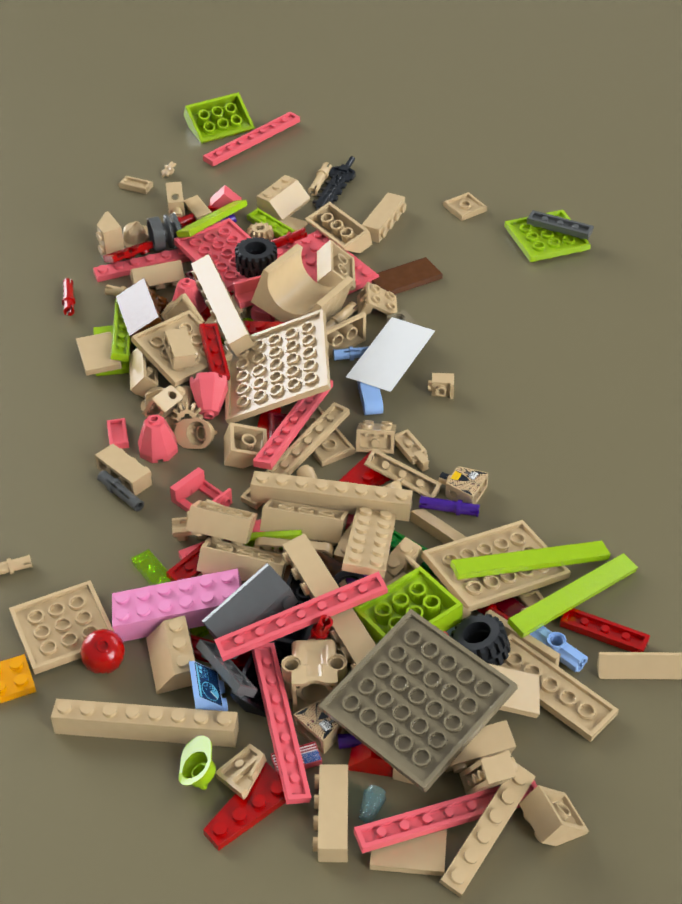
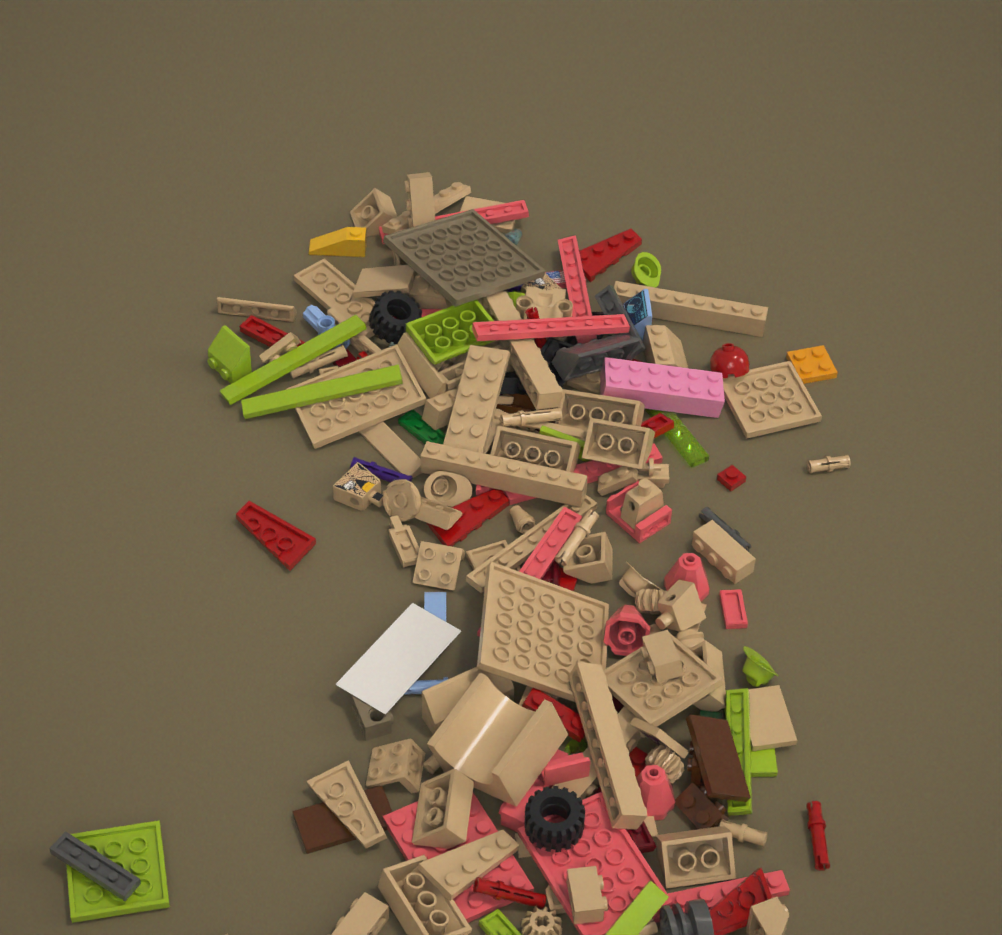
camera: 175 degrees left, 5 degrees up
red tile [199,323,230,381] -> none
tan wing [215,744,267,800] -> none
tan brick [313,764,348,862] -> none
tan brick [428,373,454,399] -> none
none -> lime slope [207,325,252,384]
none -> red wing [236,501,316,571]
none -> tan plate [259,332,301,364]
none -> tan wing [306,760,387,849]
none -> yellow slope [309,227,367,257]
none -> tan tile [383,479,421,521]
none -> tan wing [417,830,520,901]
none -> tan pin [500,407,562,427]
none -> tan pin [554,509,599,566]
none -> tan brick [566,866,608,924]
none -> tan torso [621,479,664,530]
none -> red plate [717,465,747,491]
none -> lime piece [742,646,779,687]

